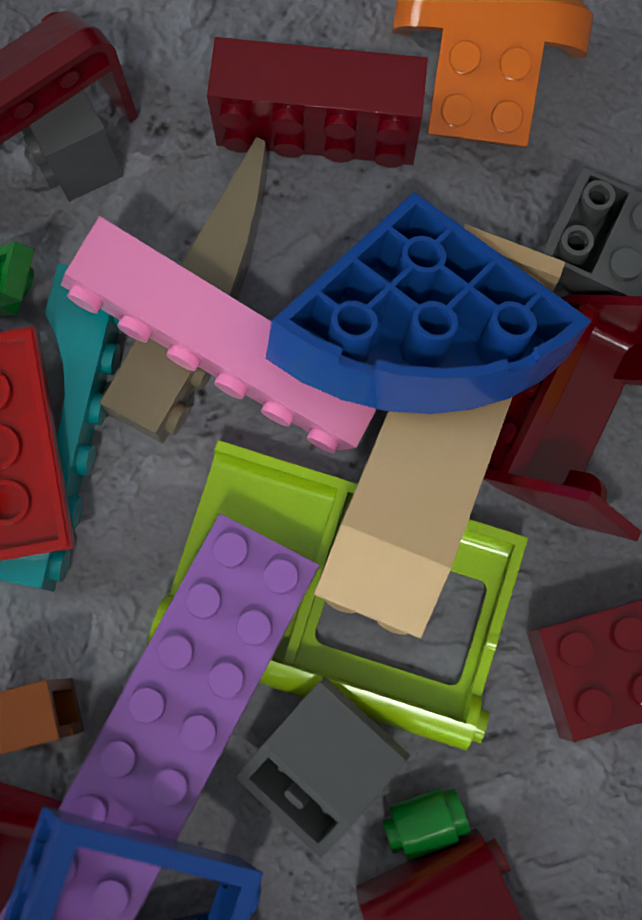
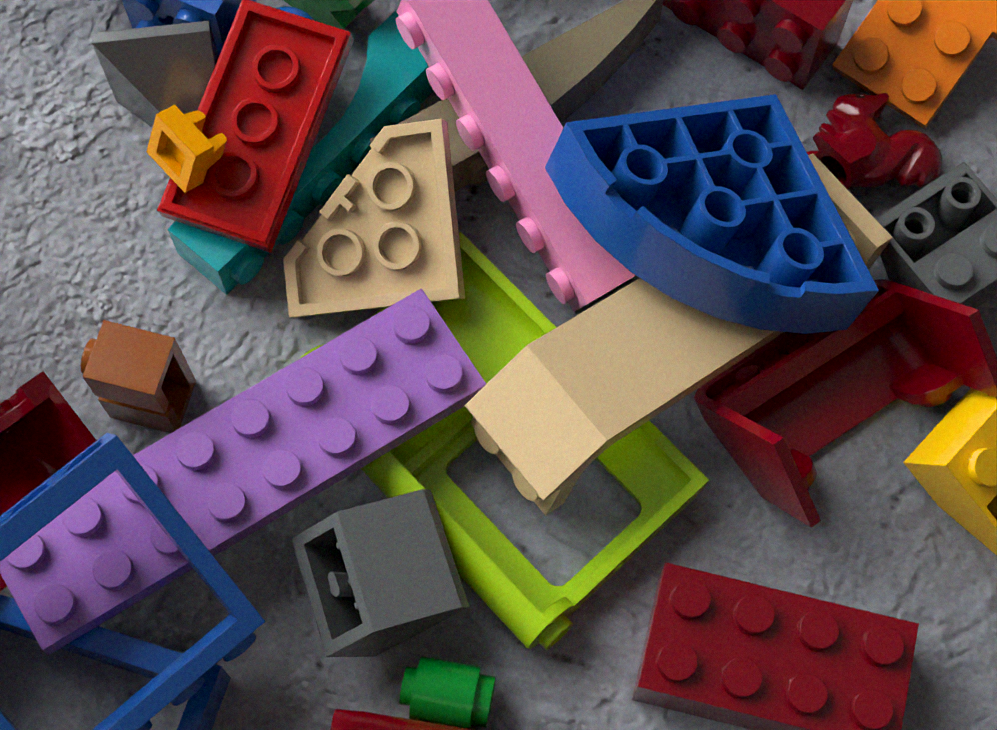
camera: 30 degrees right, 10 degrees down
none -> tan plate [283,119,465,318]
none -> dark red animal [807,93,942,190]

